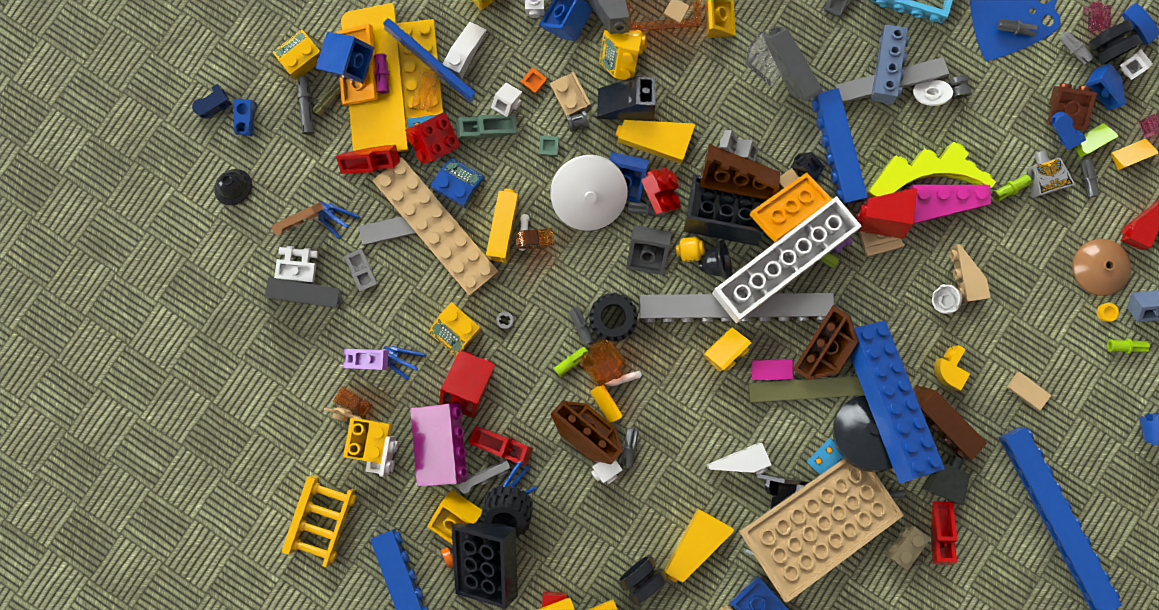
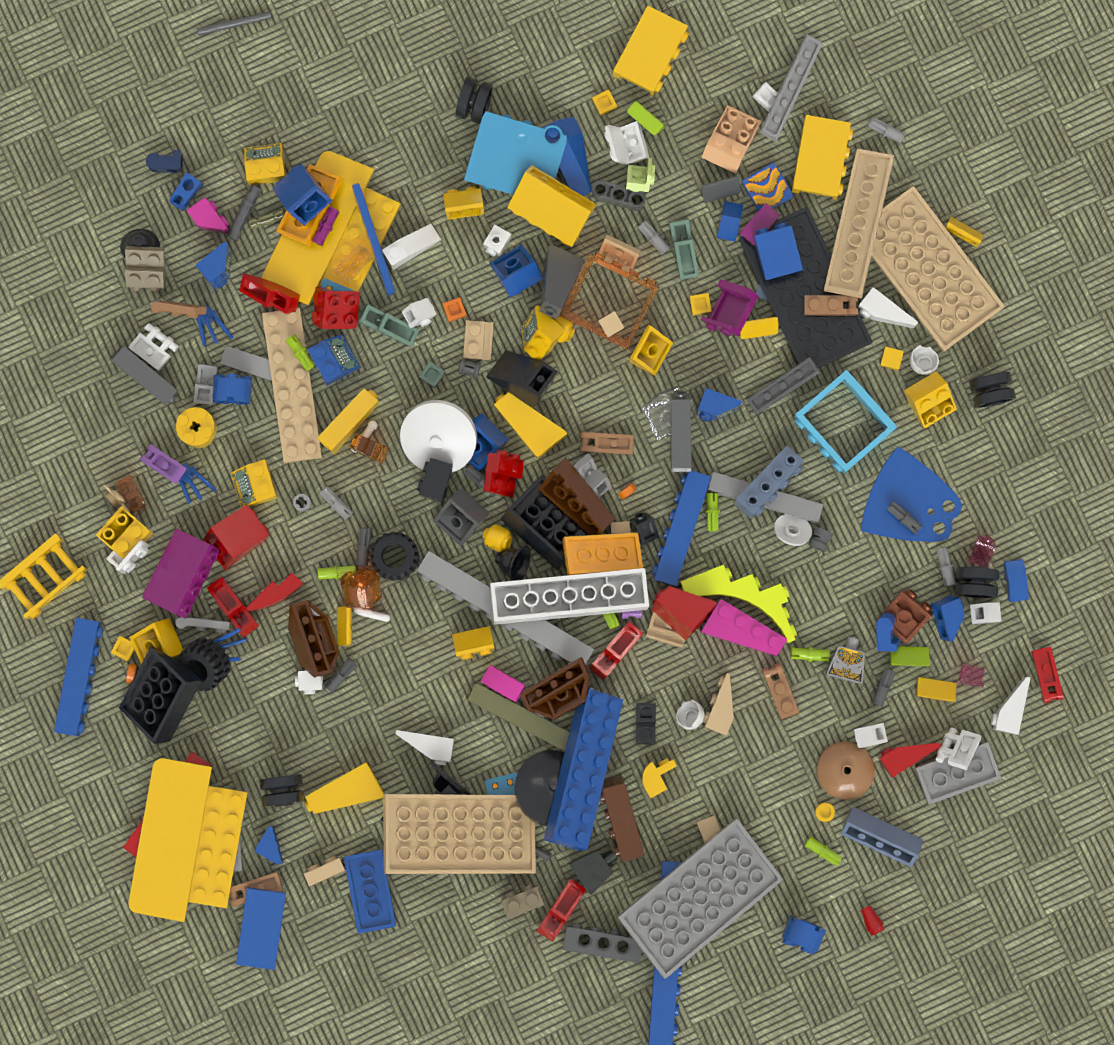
camera: 30 degrees right, 0 degrees up
none -> yellow tile [111,636,135,662]
none -> dark tan plate [125,246,166,291]
none -> yellow brick [176,407,217,448]
none -> dark pink slope [187,198,229,234]
none -> blue slope [196,241,232,289]
none -> blue brick [212,374,252,405]
none -> red slope [246,573,305,612]
none -> lime axle [285,334,315,371]
none -> light grey axle [320,487,354,520]
none -> black brick [417,458,454,504]
none -> dark grey brick [563,923,642,963]
none -> medium nougat plate [579,432,634,455]
none -> red slope [589,621,644,681]
none -> light grey plate [617,818,783,979]
none -> orange tile [618,482,637,499]
none -> black slope [636,703,656,745]
none -> blue slope [696,388,742,422]
none -> lime axle [705,493,720,532]
none -> medium nougat plate [762,662,799,720]
none -> white brick [854,723,888,748]

